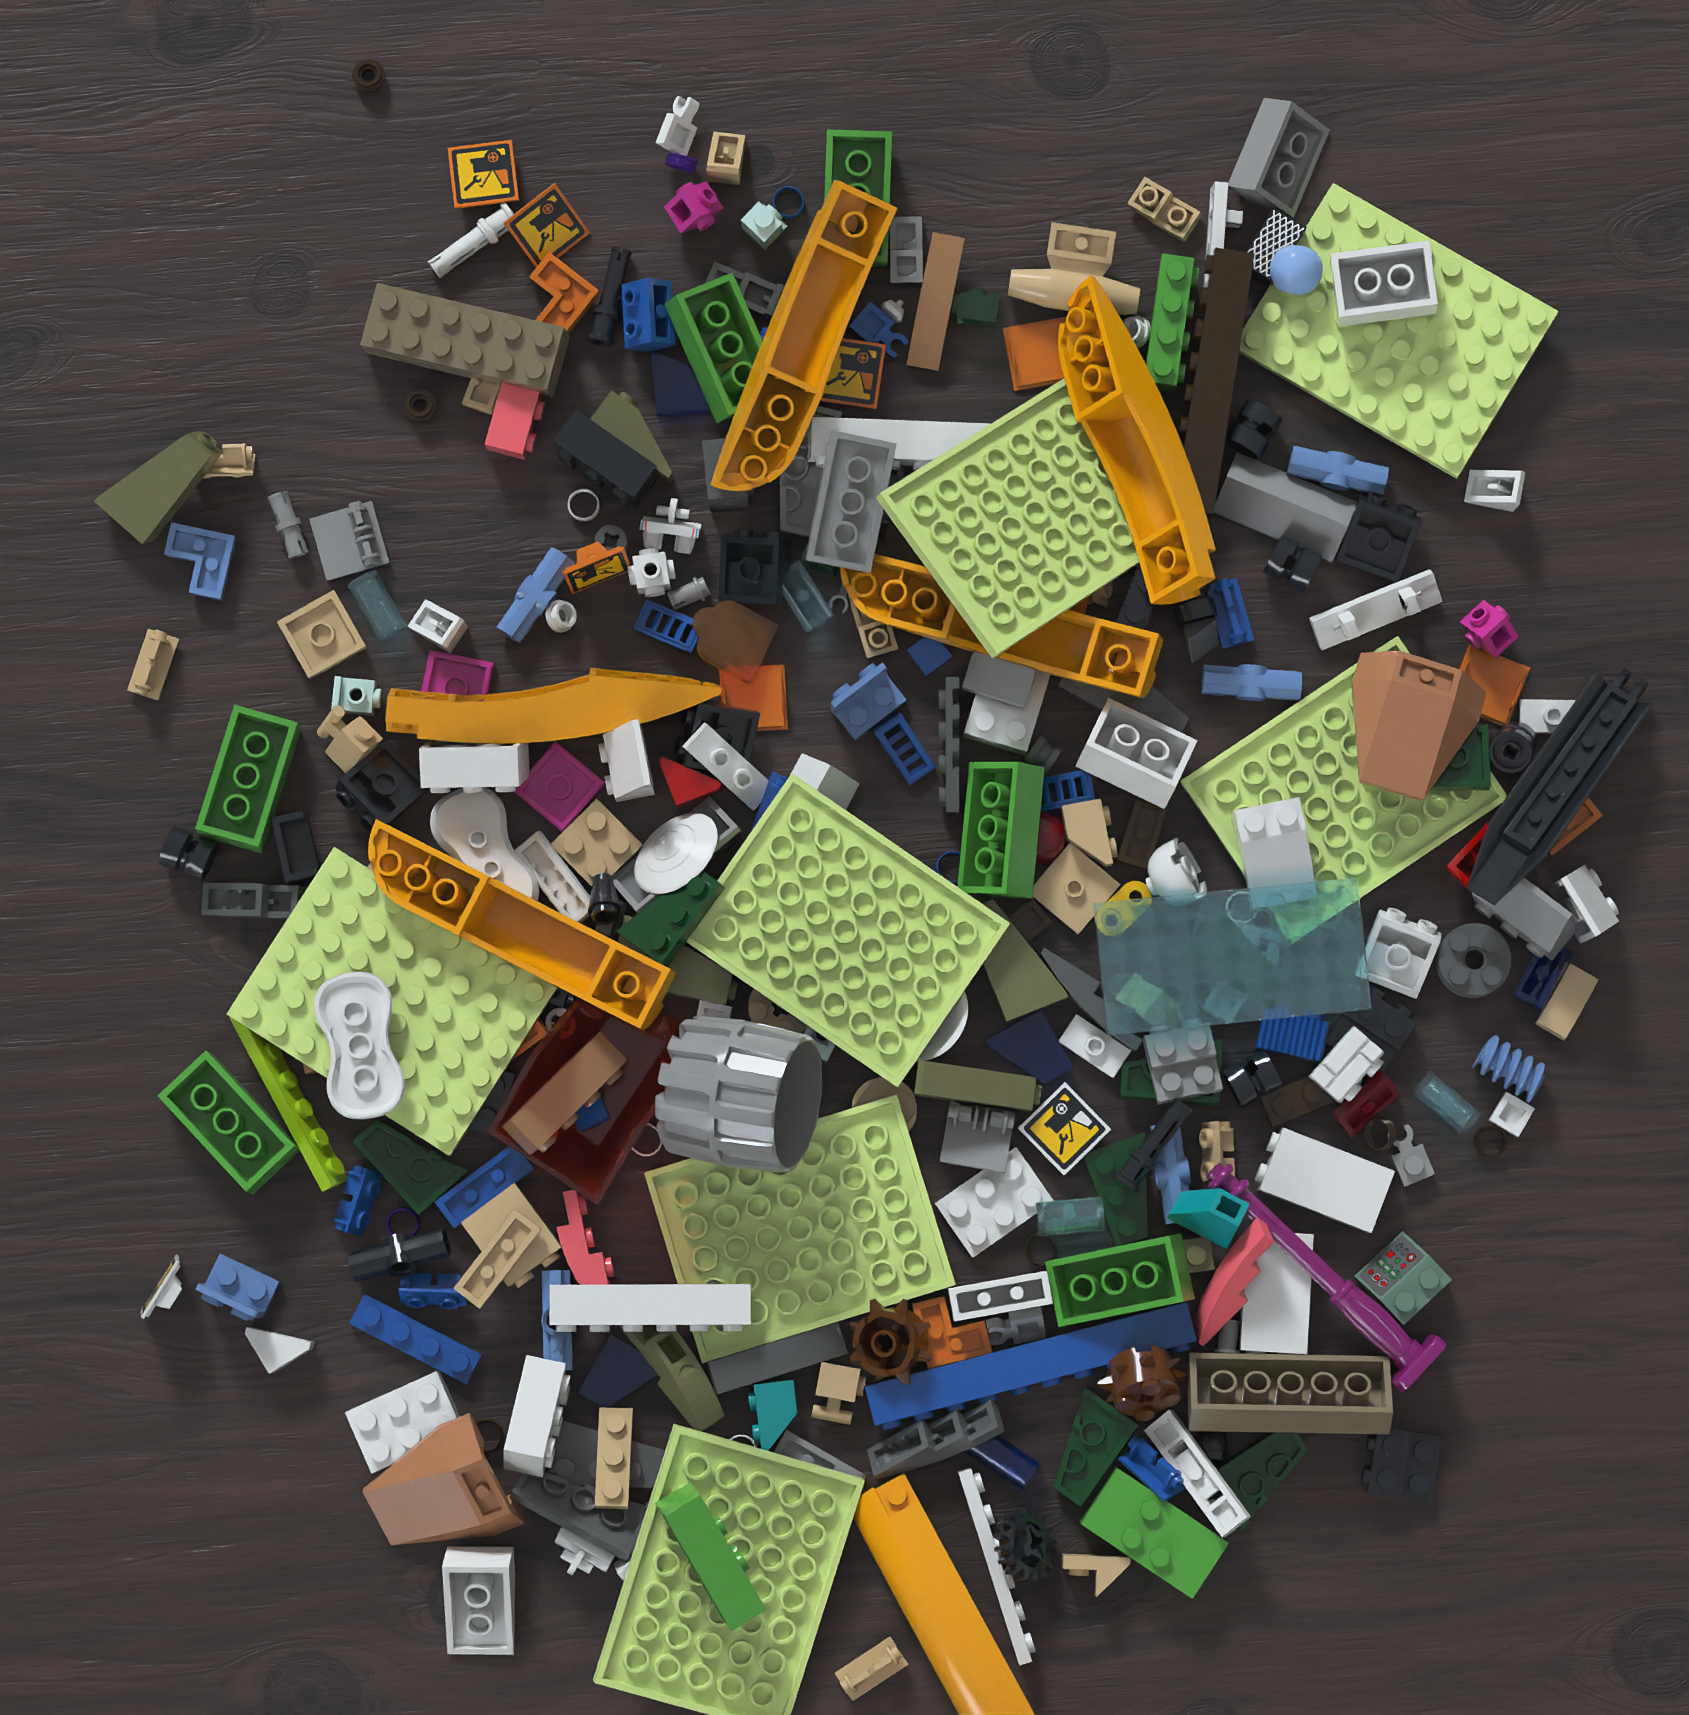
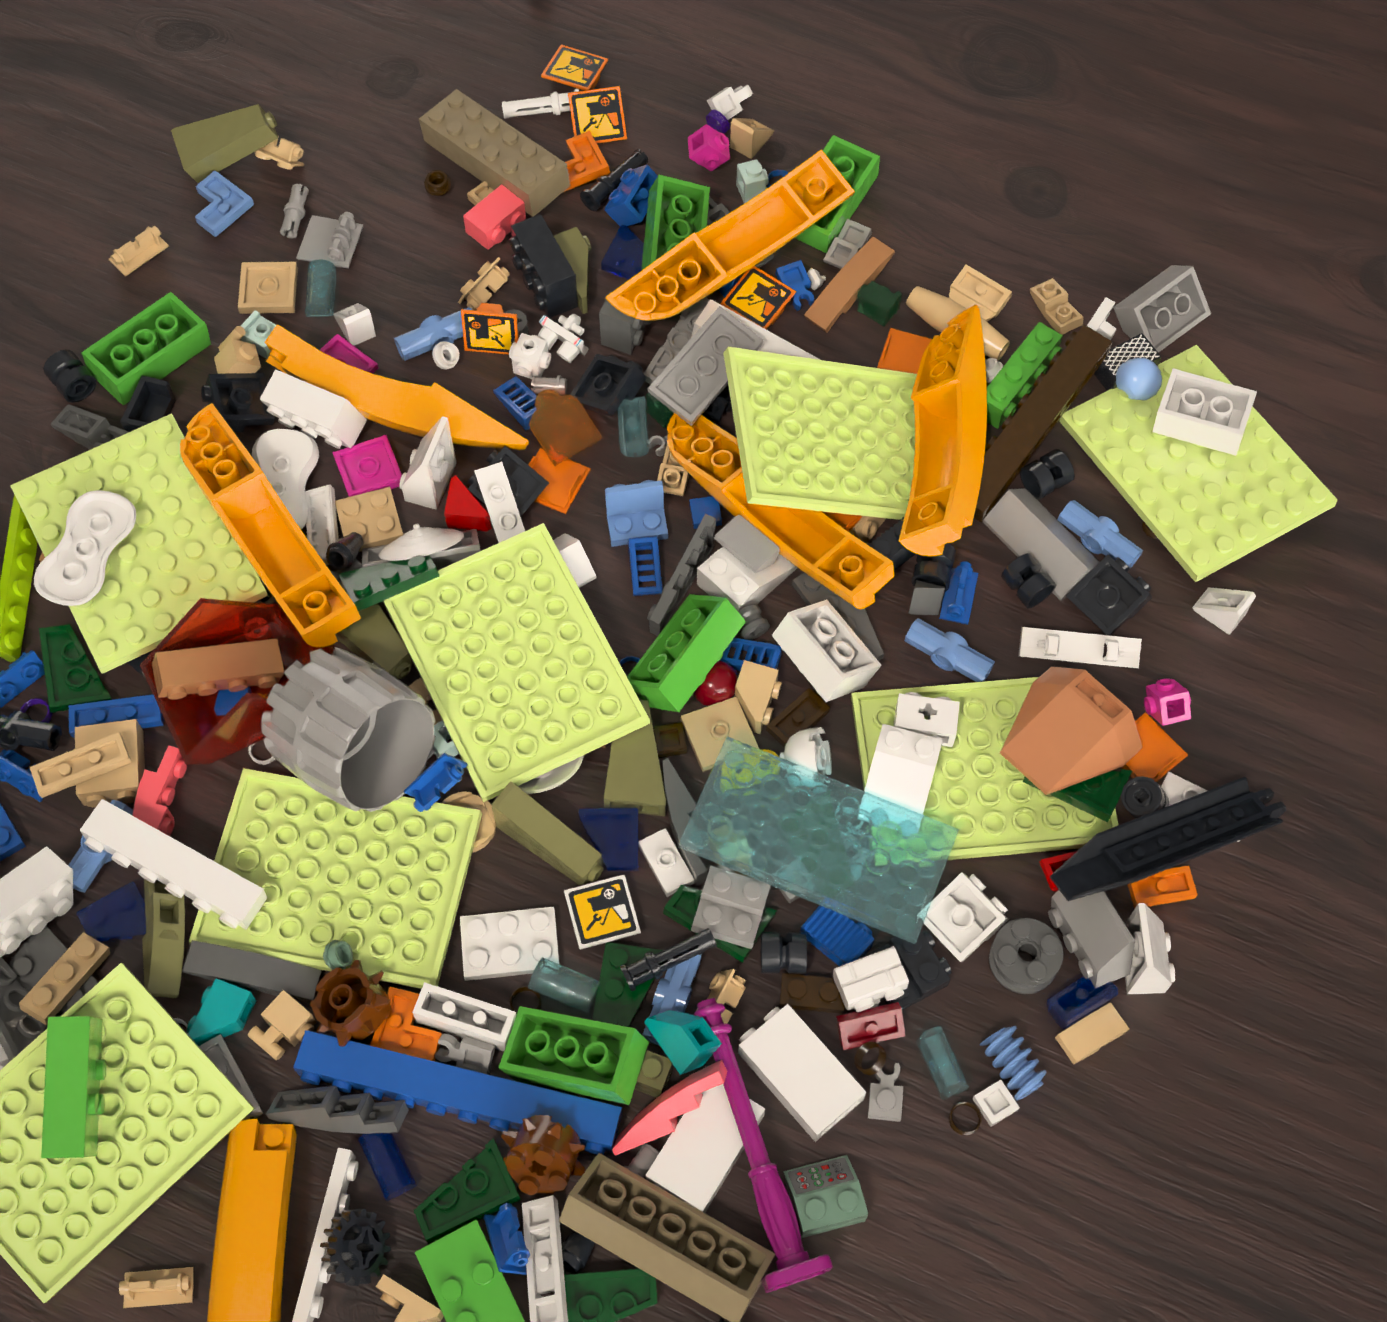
camera: 25 degrees right, 20 degrees down
white axle [568,489,600,521] -> none
light grey hinge [939,1101,1015,1173] -> none
none -> sand green plate [323,940,353,970]
none -> blue hinge [404,753,468,812]
none -> tan hinge [458,257,510,310]
none -> white brick [894,692,960,747]

